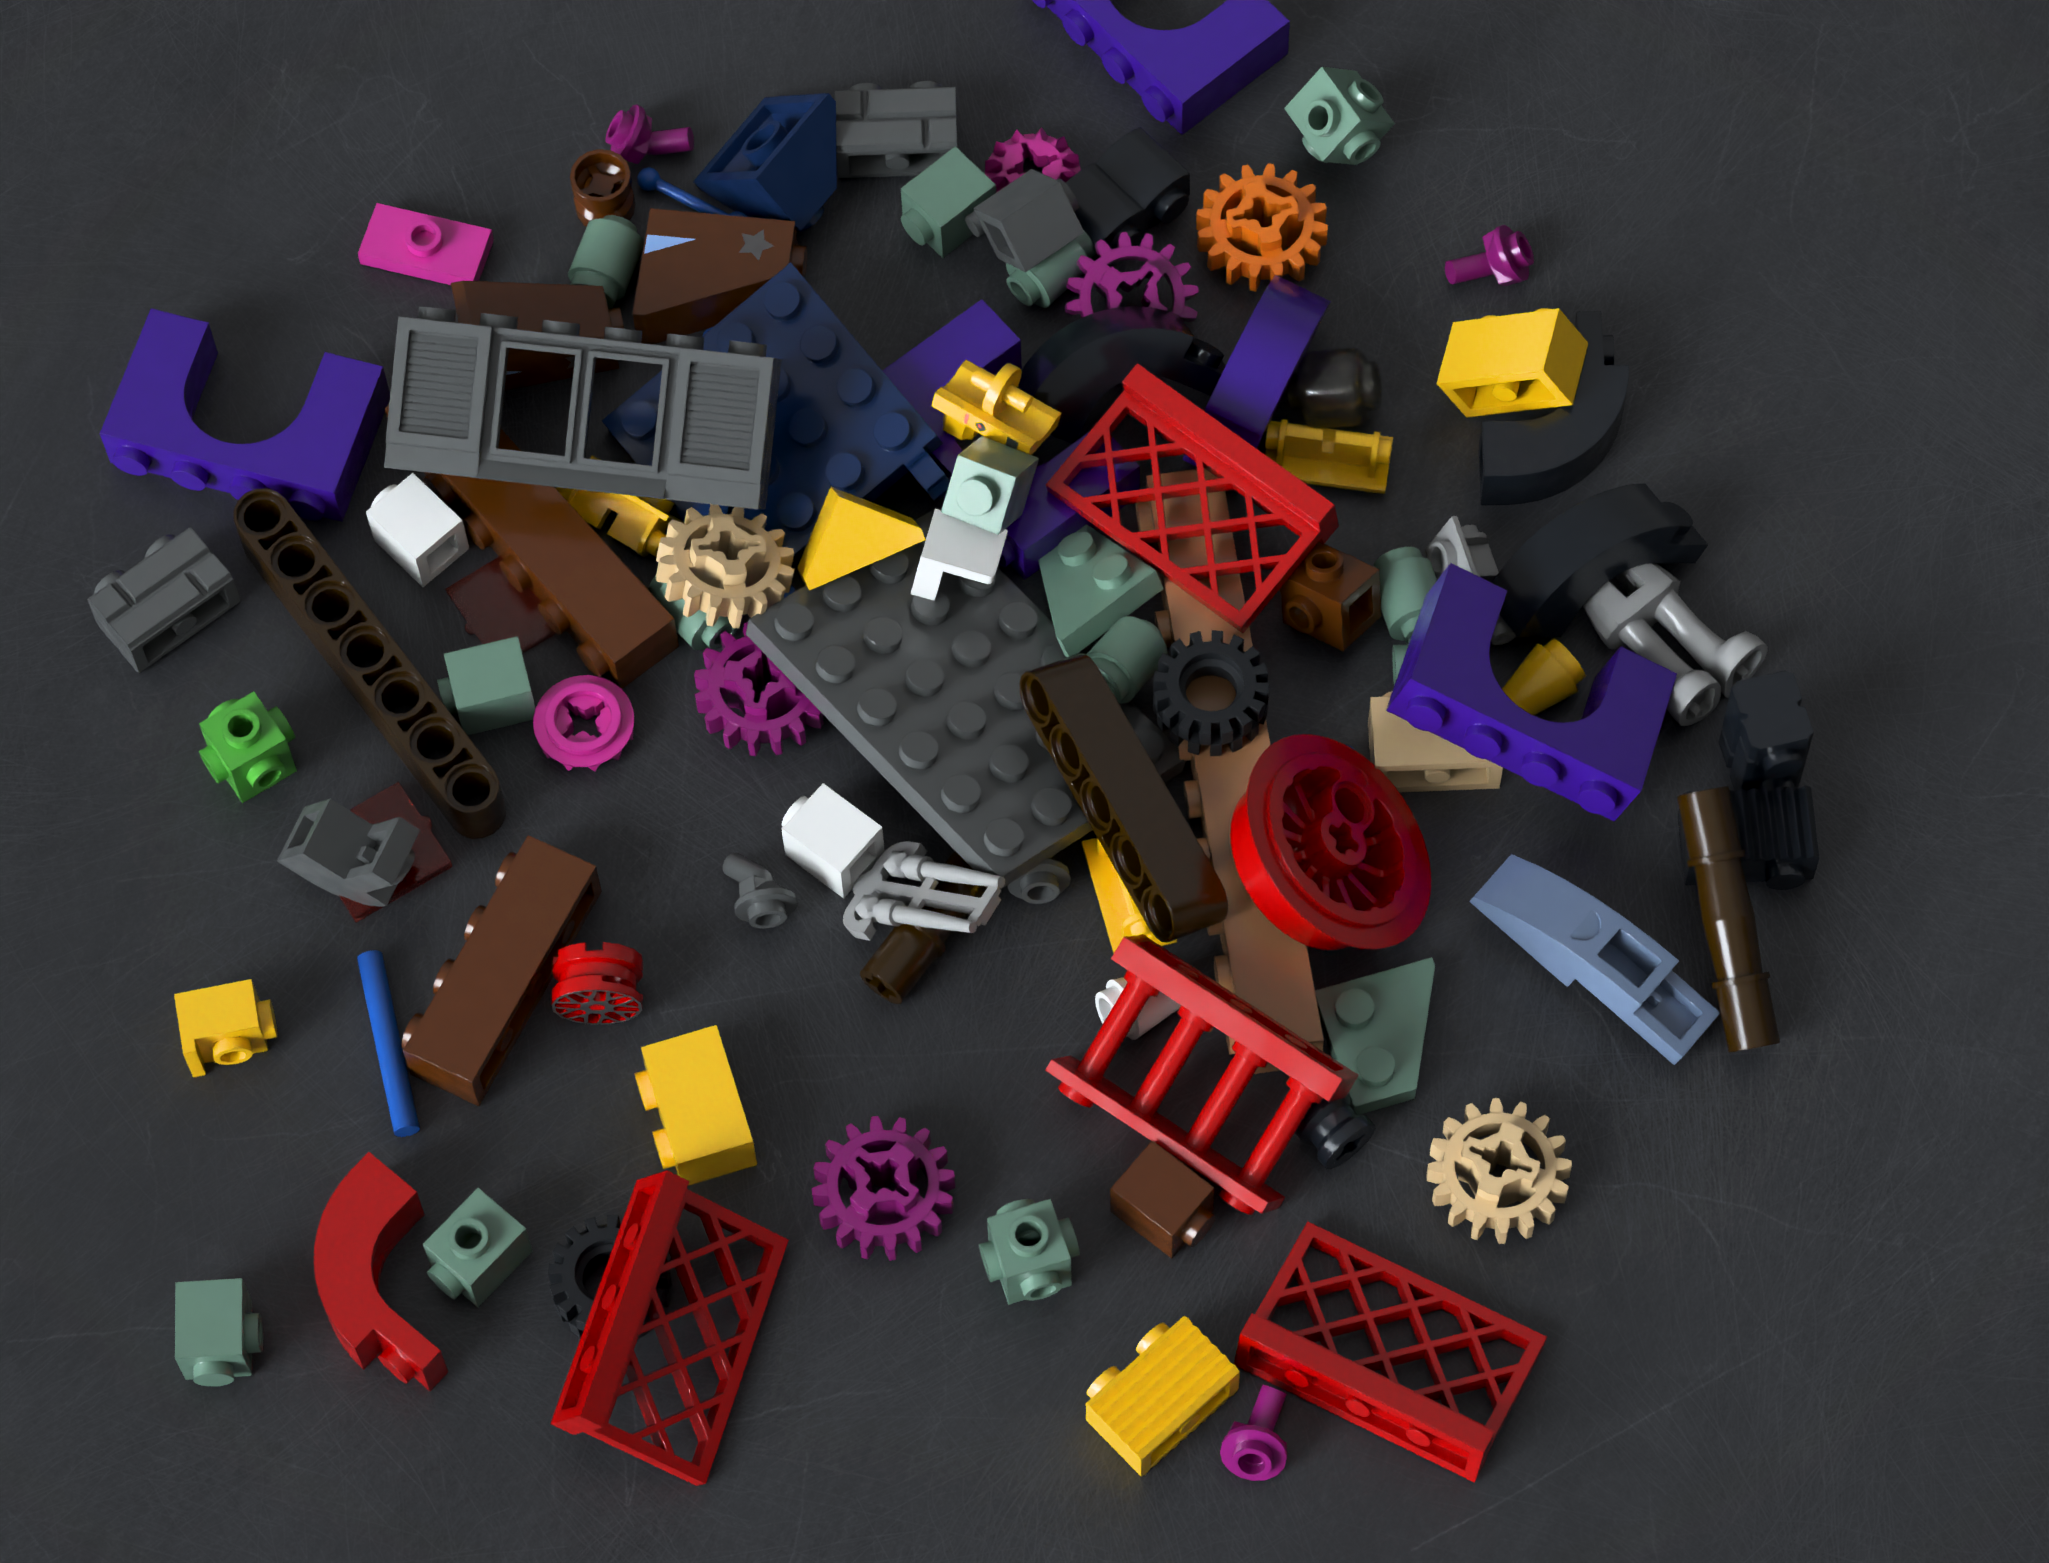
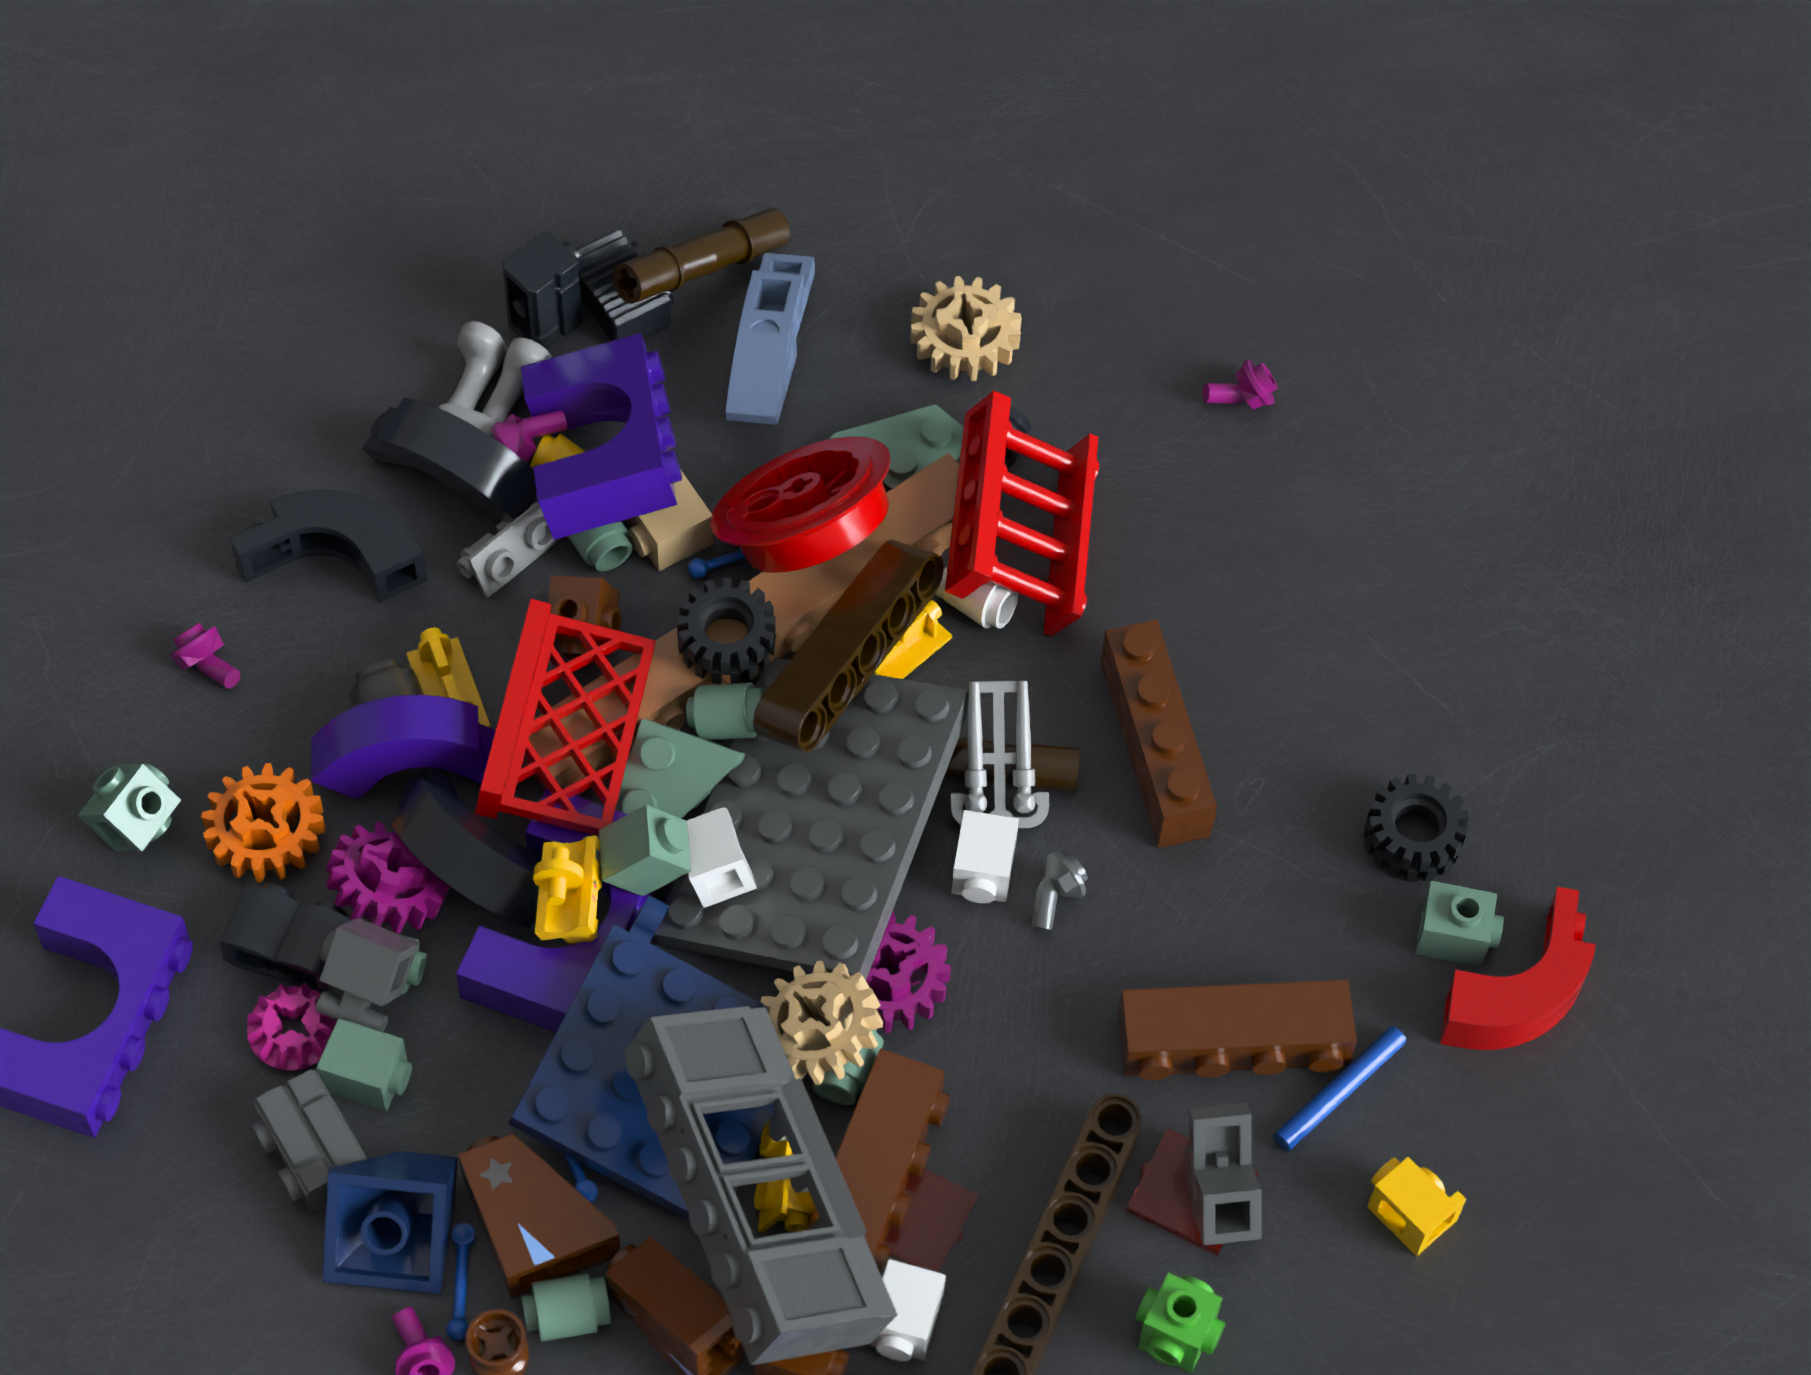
camera: 125 degrees left, 5 degrees down
sand green brick [175,1278,263,1386] -> none
sand green brick [437,636,535,735] -> none
dark pink gear [533,675,635,771] -> none
red fence [550,1170,789,1486] -> none
red wheel [551,942,643,1025] -> none
yellow brick [634,1025,757,1186] -> none
yellow slope [797,487,926,591] -> none
magenta gear [811,1116,955,1261] -> none
sand green brick [979,1199,1080,1305] -> none
yellow brick [1086,1316,1240,1477] -> none
reddish brown brick [1110,1141,1216,1259] -> none
red fence [1234,1221,1547,1483] -> none
sand green brick [1373,547,1437,643] -> none
yellow brick [1436,308,1588,418] -> none
none -> magenta plate [491,410,567,464]
none -> reddish brown brick [1100,620,1217,848]

